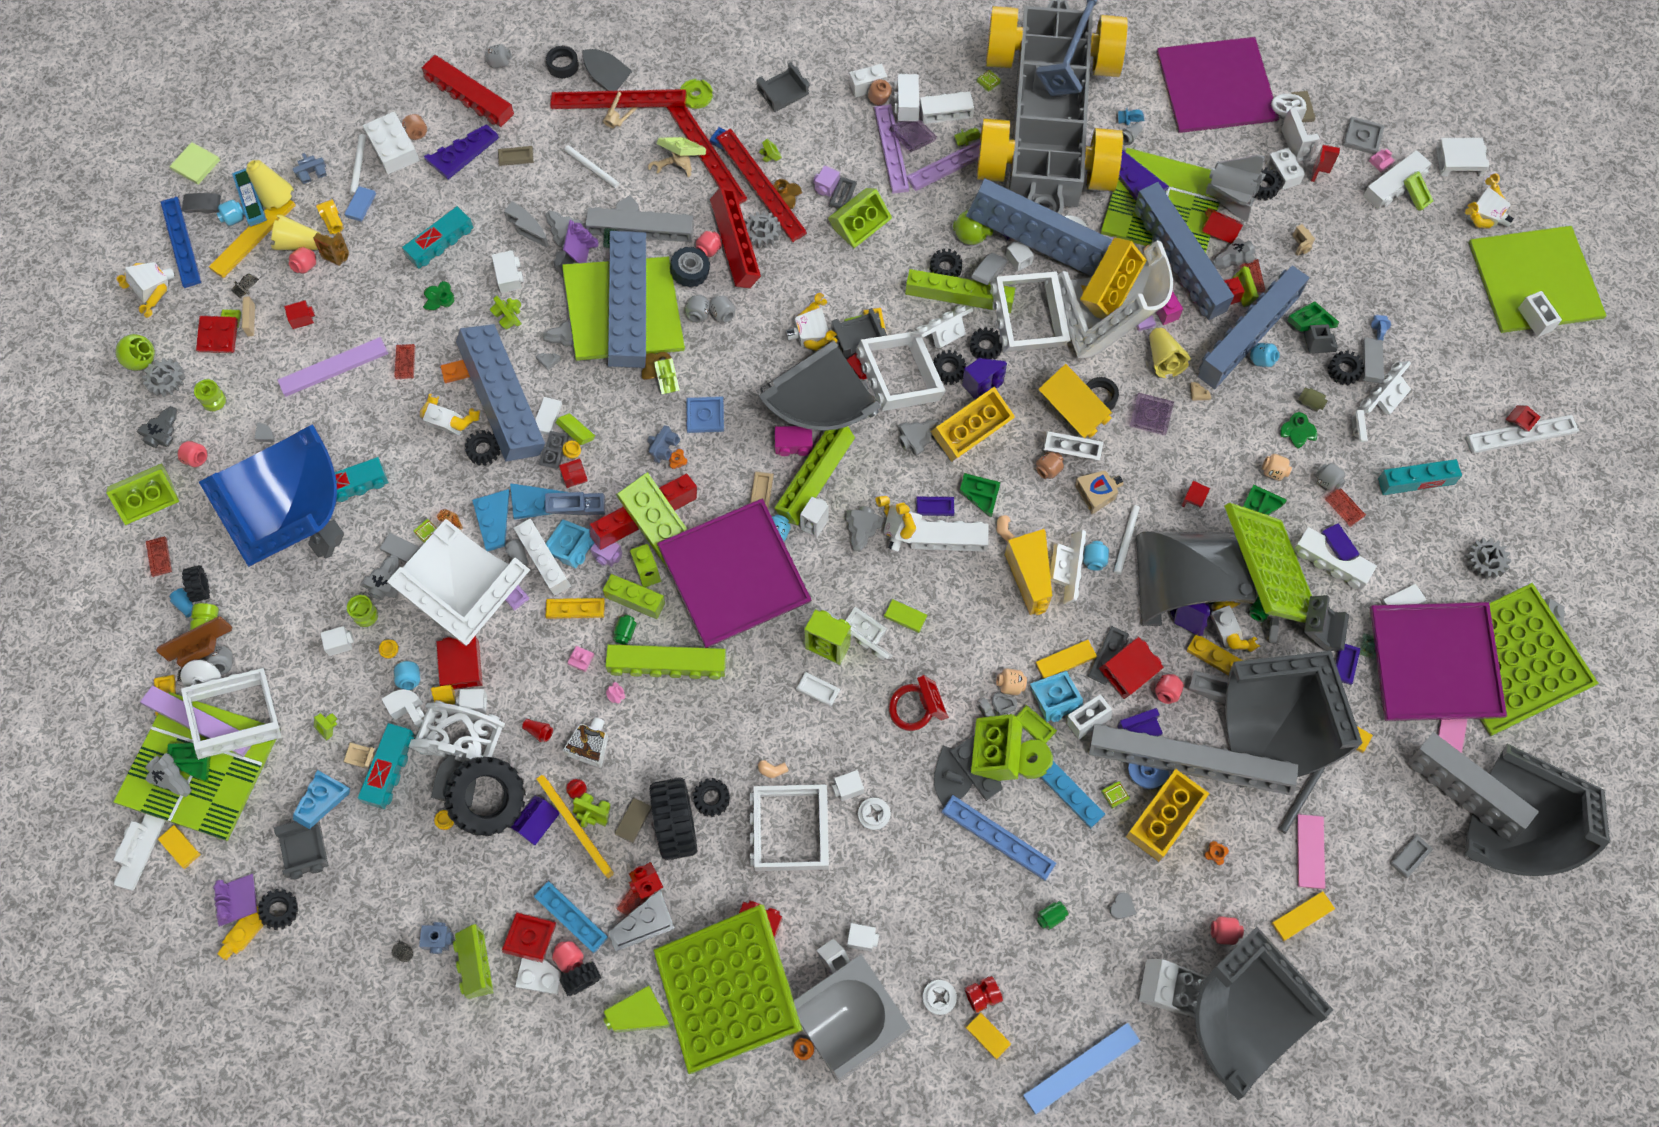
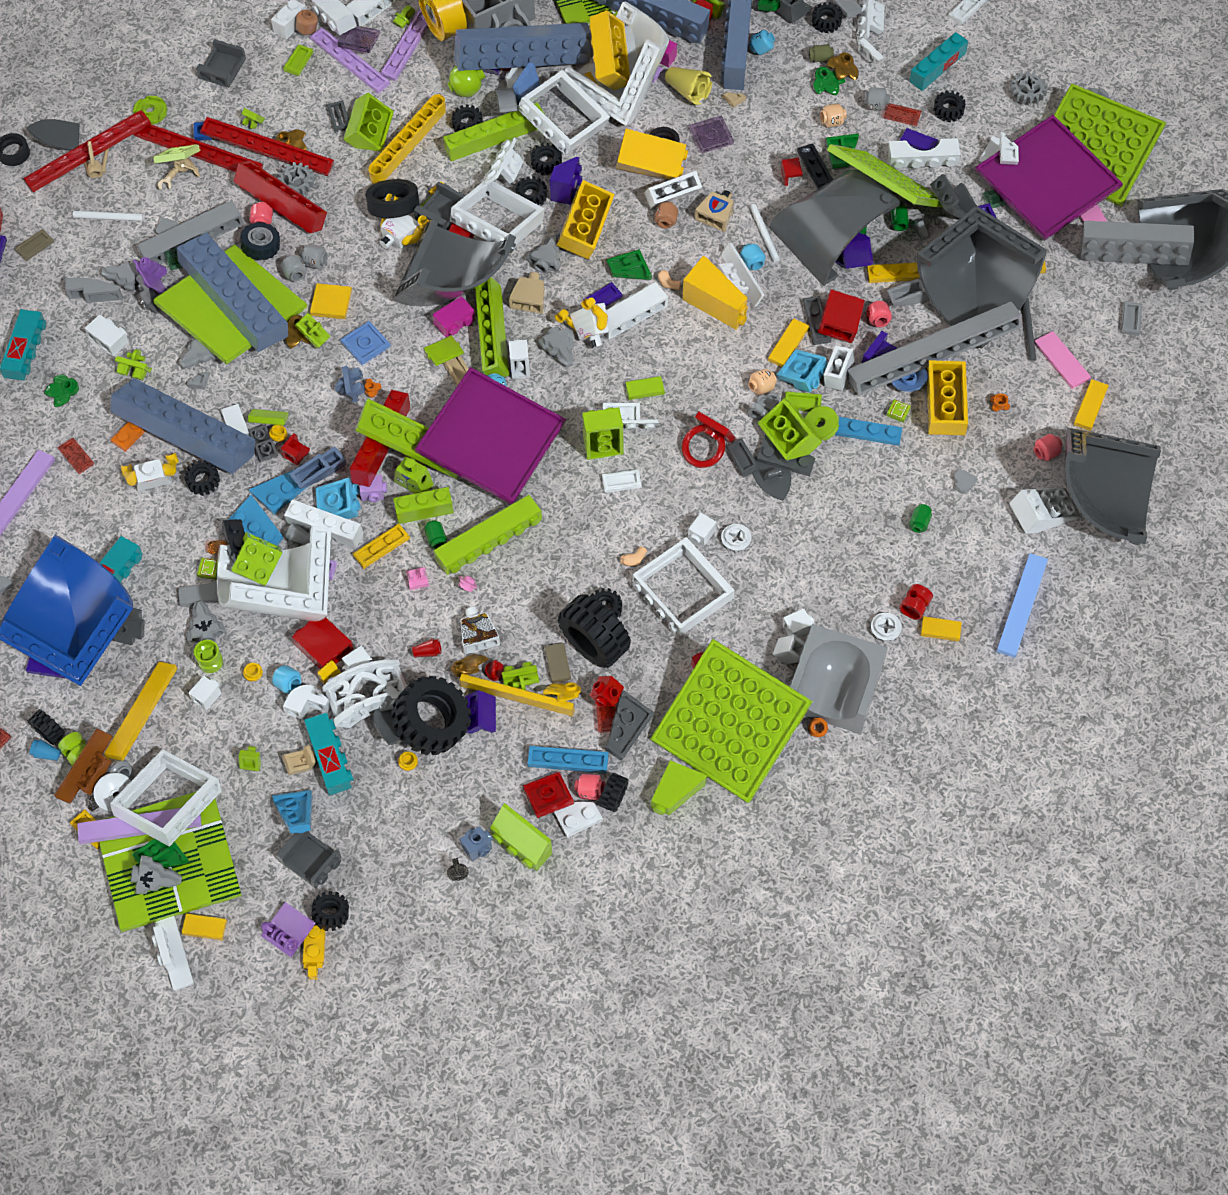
camera: 35 degrees left, 5 degrees down
lavender brick [813,165,840,197] -> none
medium blue tile [941,795,1056,881] -> none
torso [1210,601,1260,652] -> none
none -> yellow tile [104,662,177,761]
none -> black hinge [222,519,245,564]
none -> lime bracket [231,532,282,586]
none -> lime tile [283,44,314,76]
none -> yellow tile [310,283,352,319]
none -> black tyre [365,179,420,218]
none -> yellow beam [368,94,446,184]
none -> lime piece [424,335,464,366]
none -> pearl gold plate [450,654,489,677]
none -> tan torso [509,272,545,314]
none -> medium blue tile [512,63,540,105]
none -> yellow plate [543,682,581,703]
none -> dark grey tile [726,438,760,478]
none -> black tile [797,143,833,189]
none -> pearl gold plate [827,52,859,80]
none -> black tyre [934,90,966,122]
none -> white tile [1000,132,1019,165]

